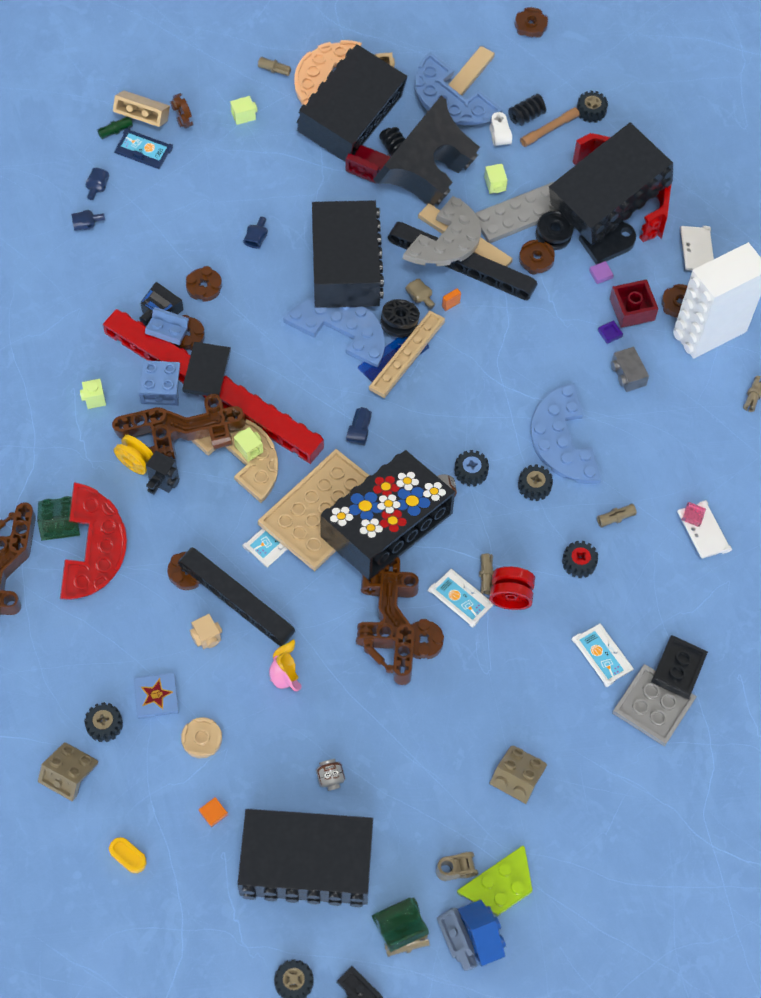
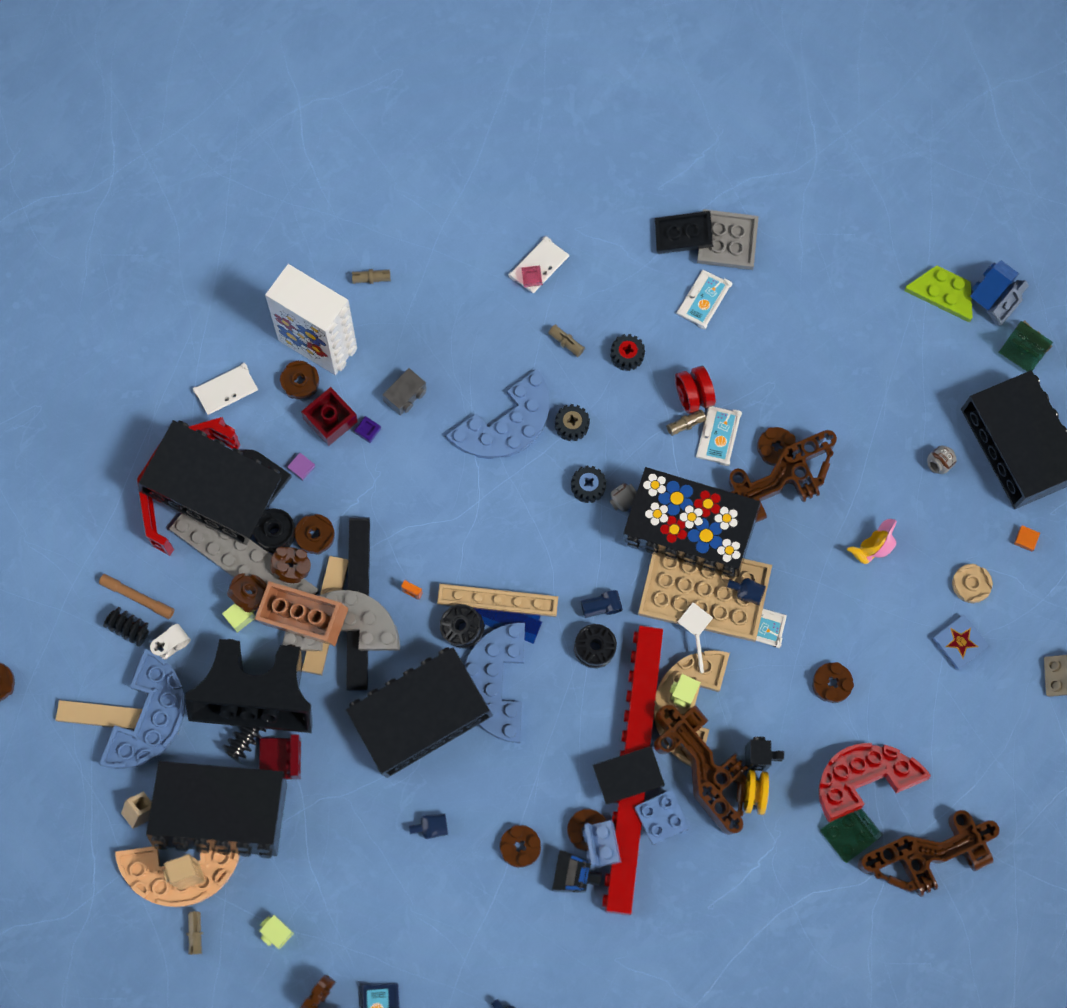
camera: 120 degrees left, 10 degrees up
yellowish green brick [80,379,106,409] -> none
black wheel [84,702,123,742] -> none
black beam [178,547,296,646] -> none
tan brick [189,614,222,649] -> none
dark tan piece [405,279,435,309] -> none
dark tan piece [436,852,478,881] -> none
dark tan bracket [490,746,547,804] -> none
black wheel [577,91,608,123] -> none
none -> tan brick [163,854,205,890]
none -> reddish brown plate [227,573,267,613]
none -> nougat brick [255,581,349,646]
none -> reddish brown plate [270,547,311,583]
none -> black wheel [574,624,617,669]
none -> white piece [678,603,713,674]
none -> dark blue piece [727,578,766,605]

